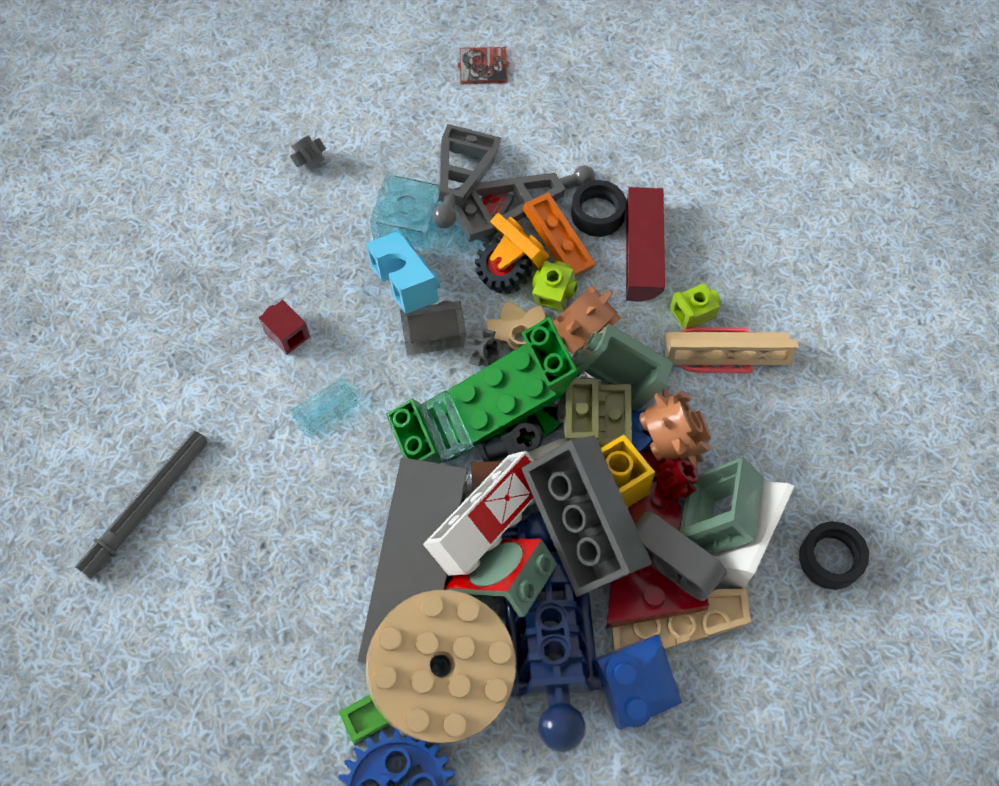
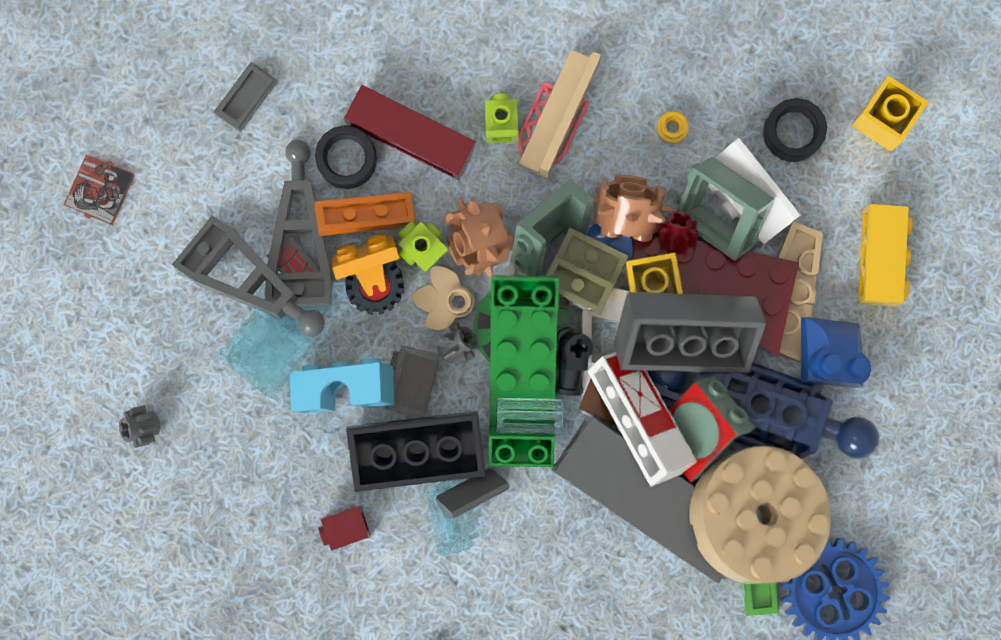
camera: 65 degrees left, 20 degrees up
dark grey beam [635,512,726,601] -> none
none -> dark grey tile [213,62,278,132]
none -> black brick [346,411,485,492]
none -> dark grey slope [436,469,510,519]
none -> yellow plate [657,111,689,143]
none -> yellow head [851,75,929,151]
none -> yellow brick [858,204,913,307]

